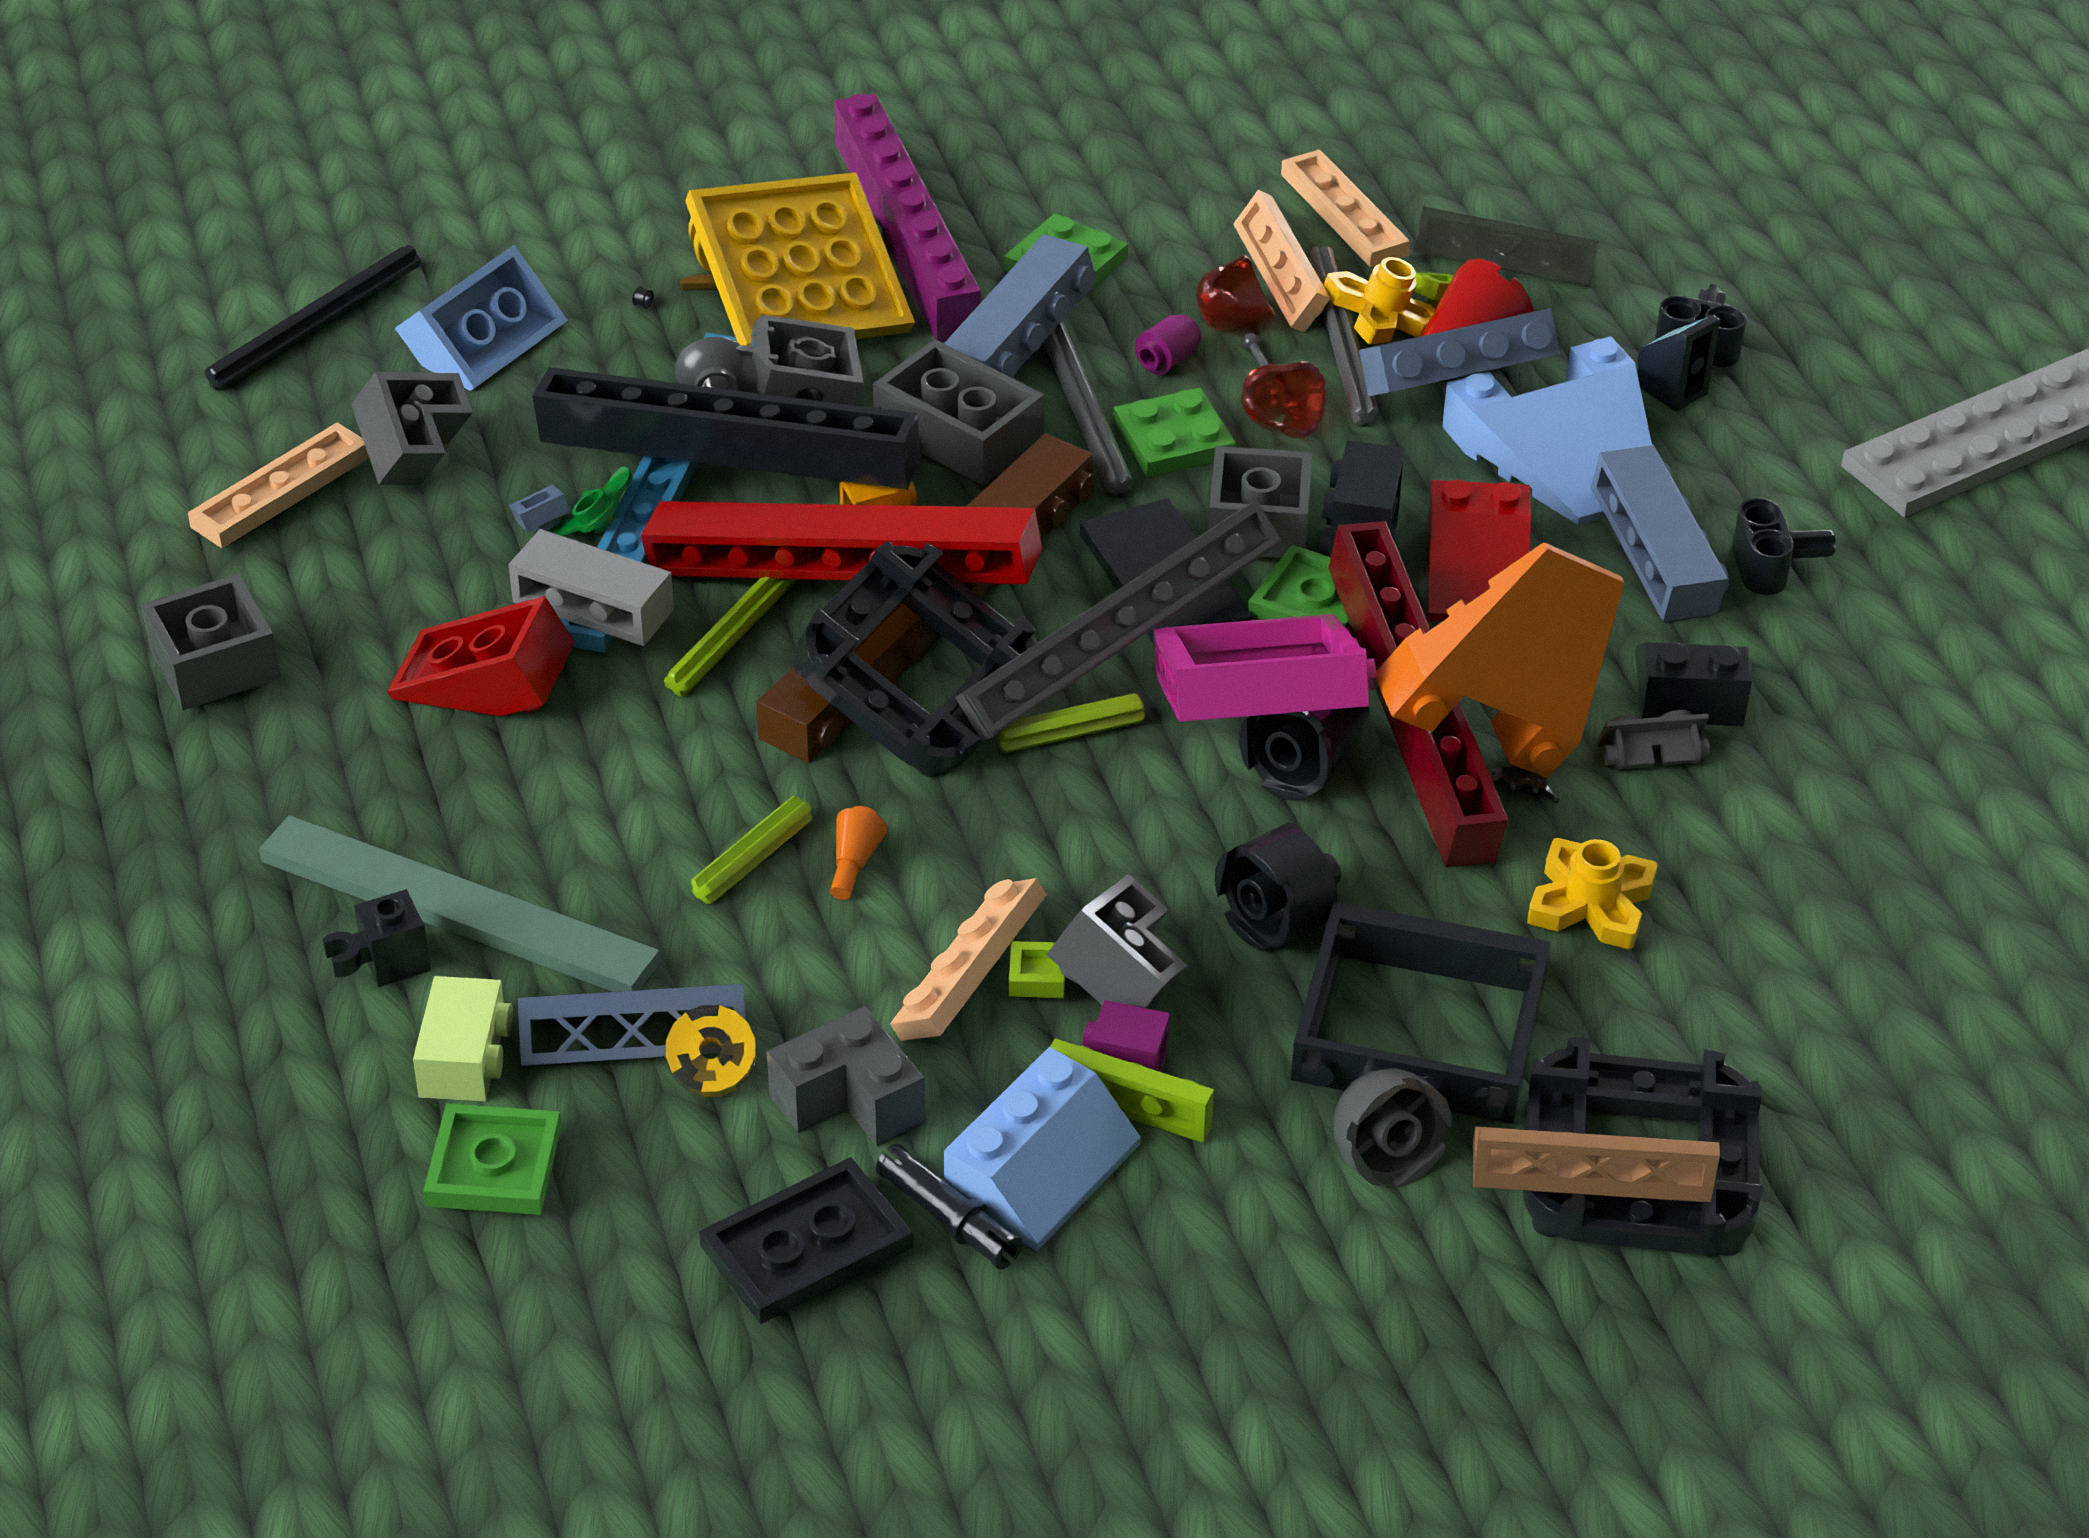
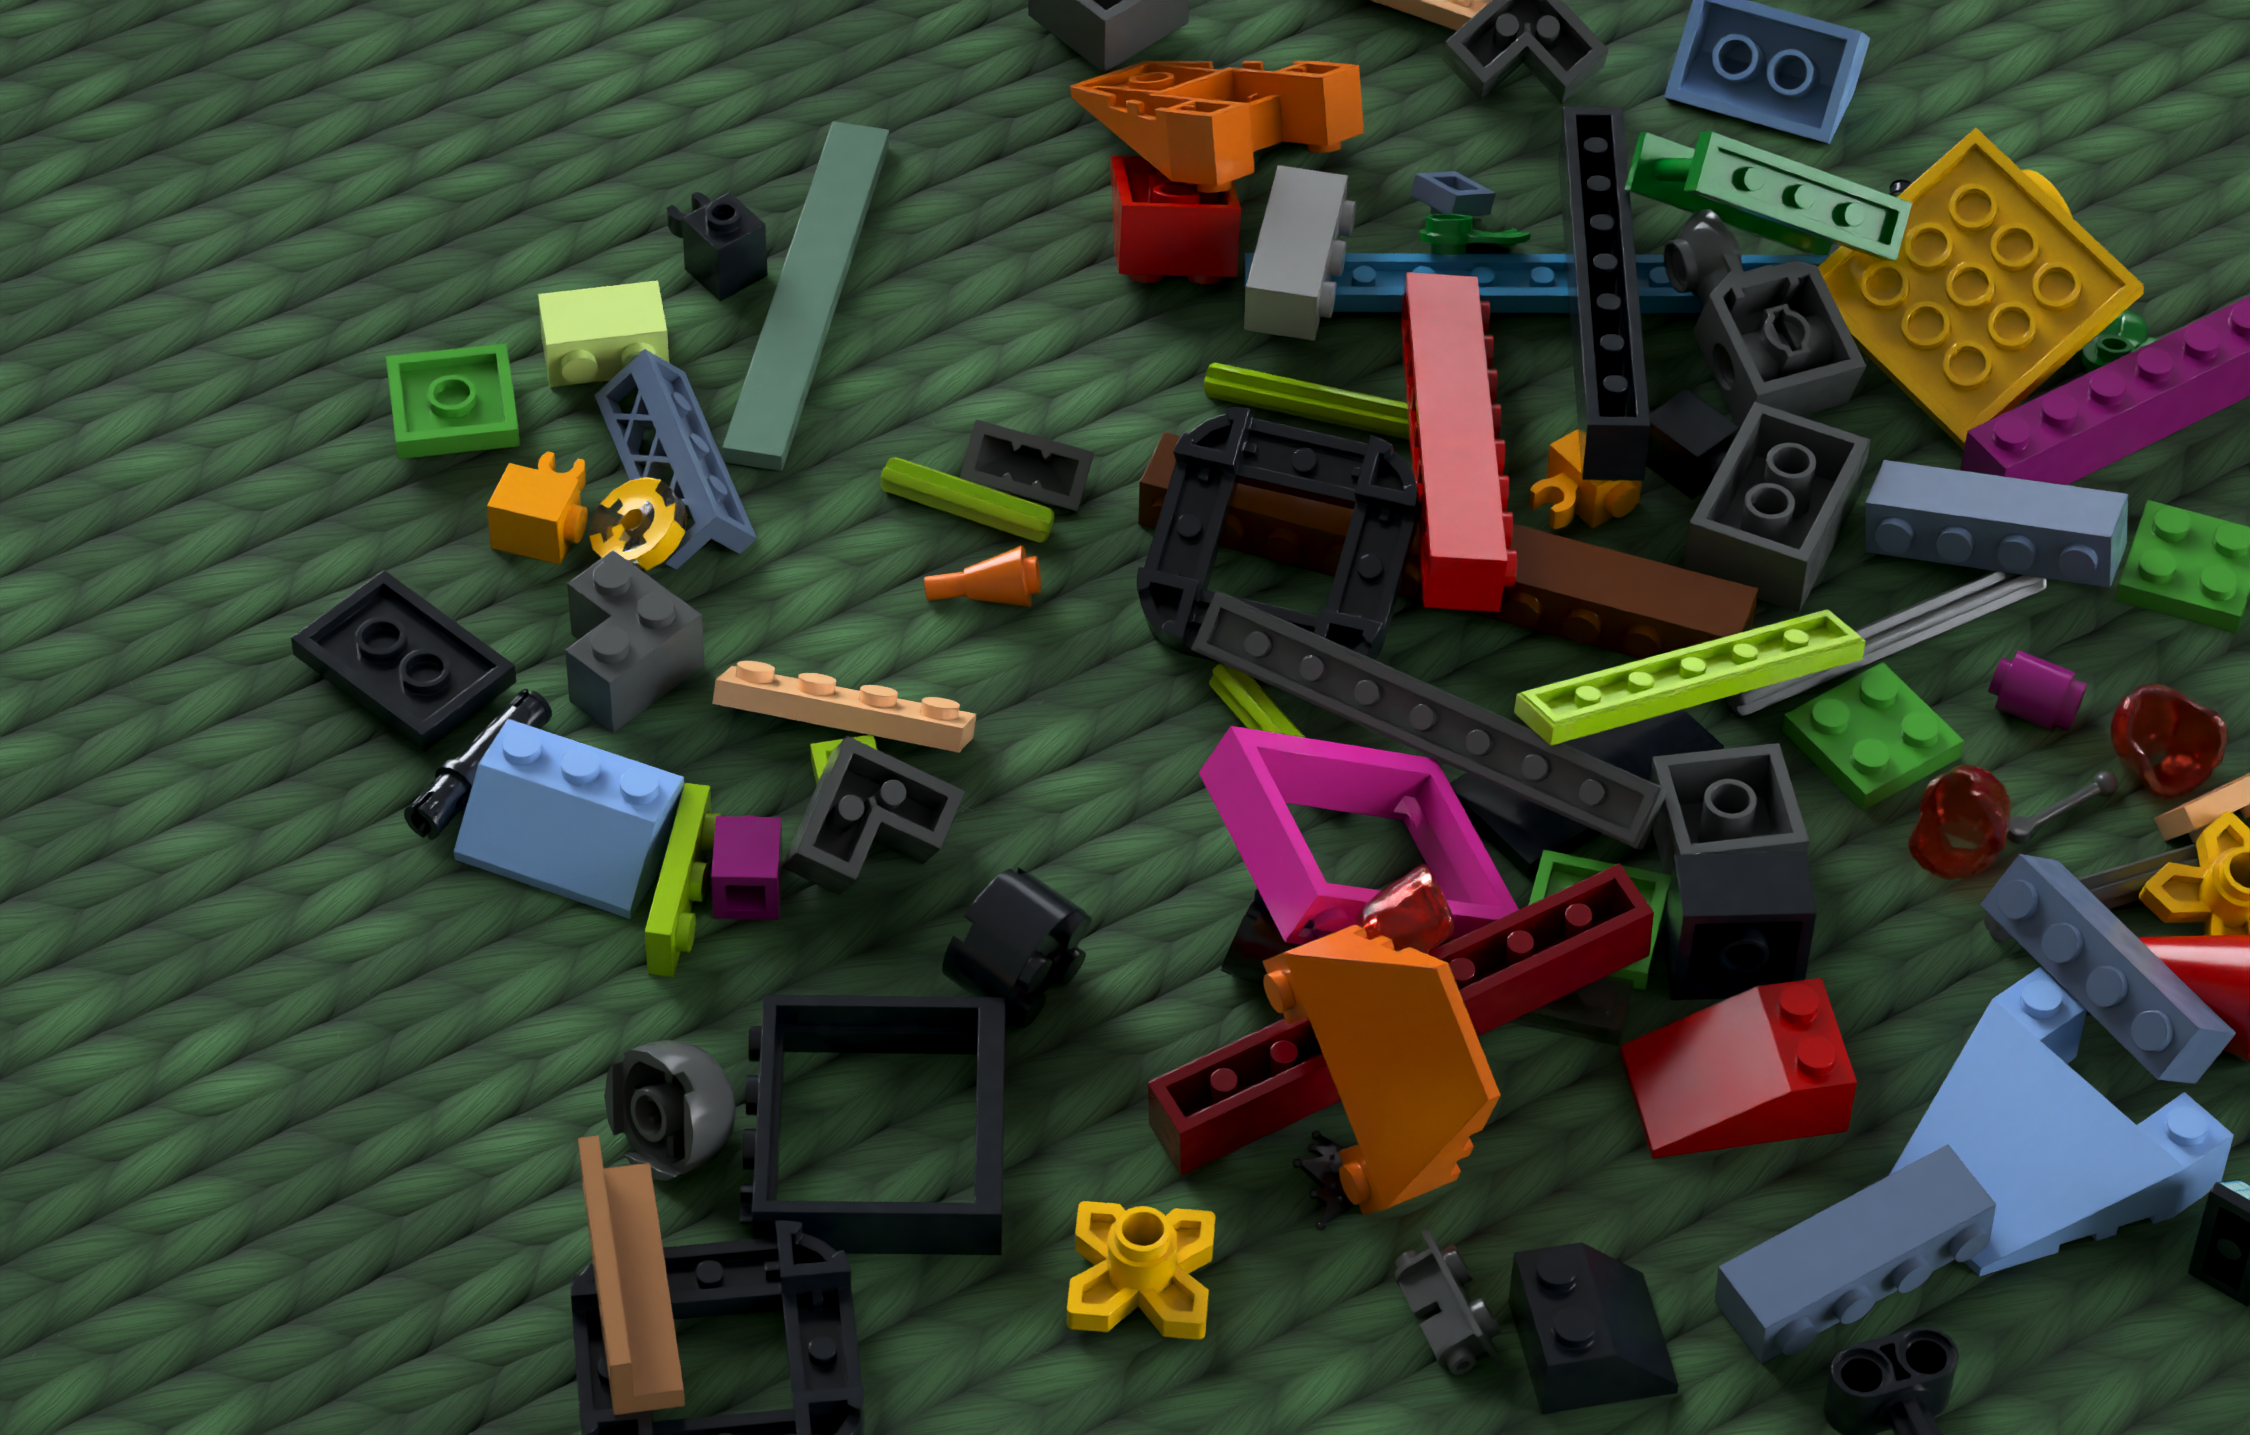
camera: 75 degrees right, 5 degrees up
none -> light orange brick [487,451,588,565]
none -> dark grey slope [959,419,1094,512]
none -> orange wedge [1070,61,1364,193]
none -> clear red hair [1354,864,1455,954]
none -> lime tile [1514,609,1866,746]
none -> green fence [1624,132,1912,261]

